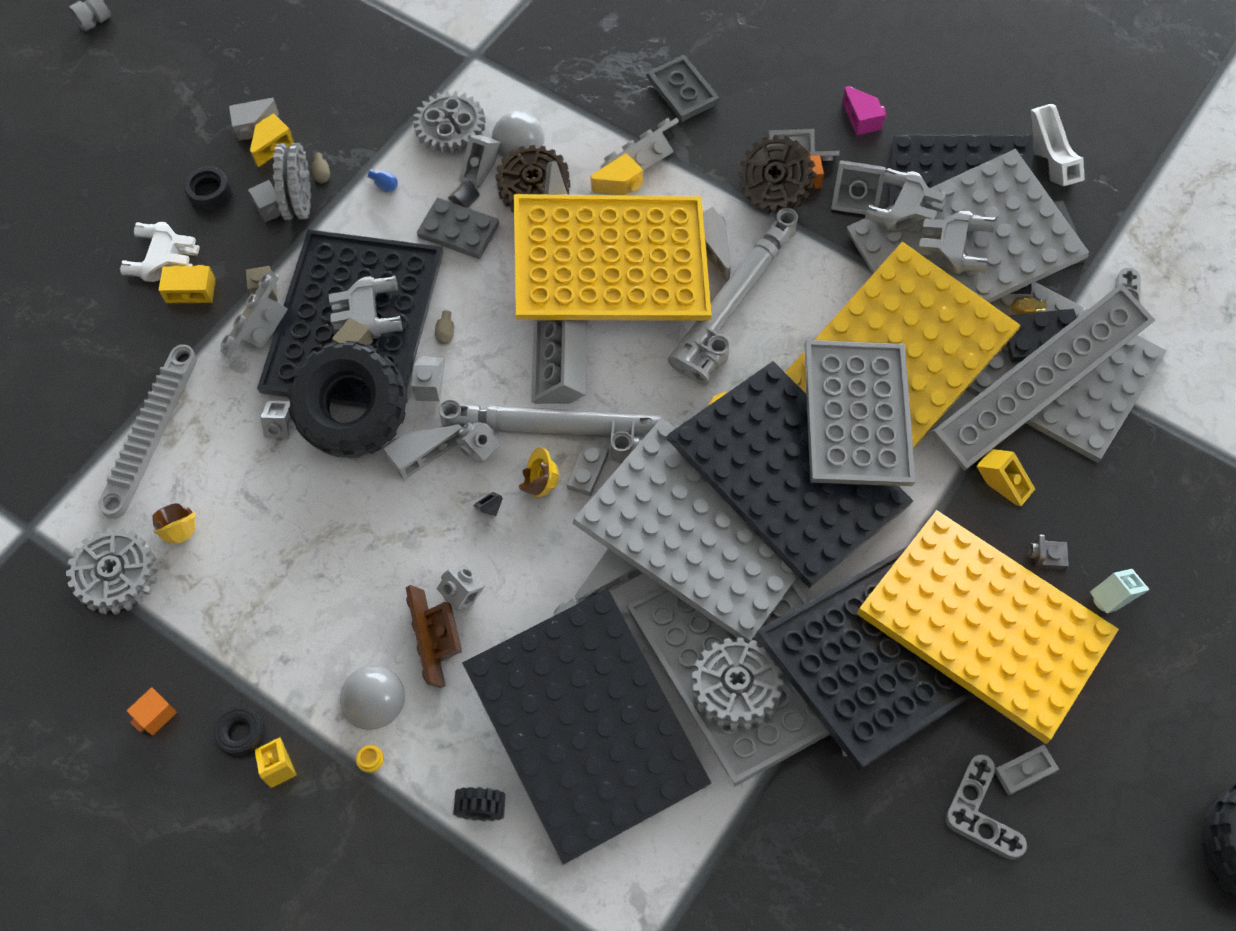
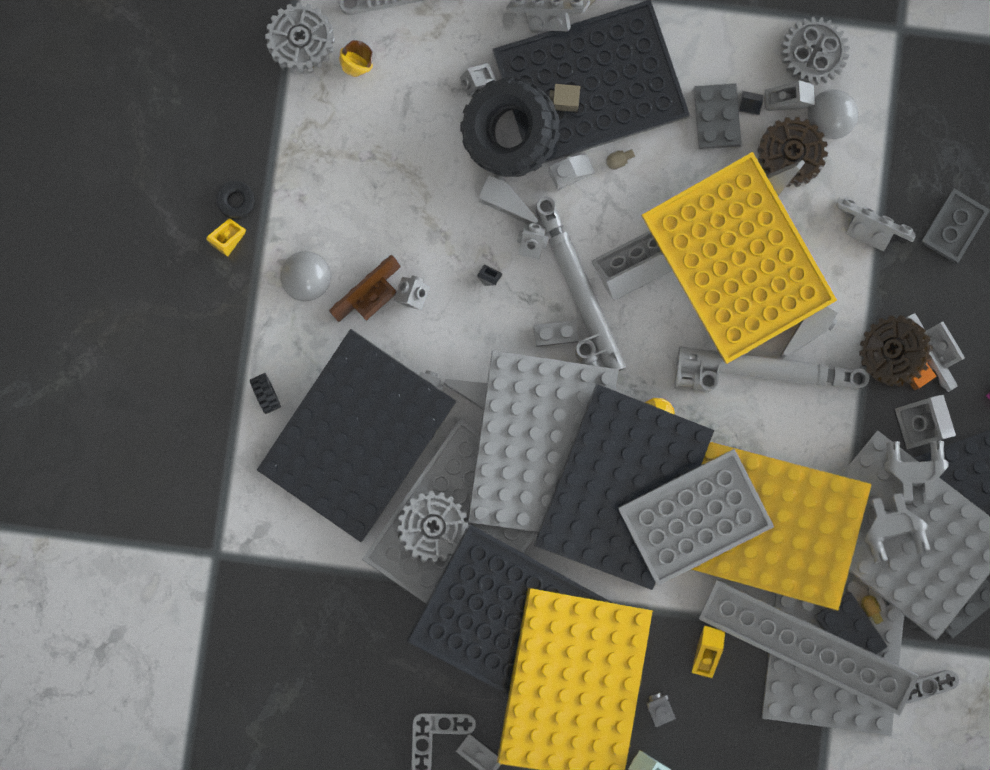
camera: 60 degrees right, 20 degrees up
orange brick [127,687,177,736] -> none
light grey connector [329,276,402,339] -> none
yellow plate [356,745,384,773] -> none
blue cylinder [368,169,398,192] -> none
yellow piece [519,448,560,498] -> none
yellow slope [590,153,643,195] -> none

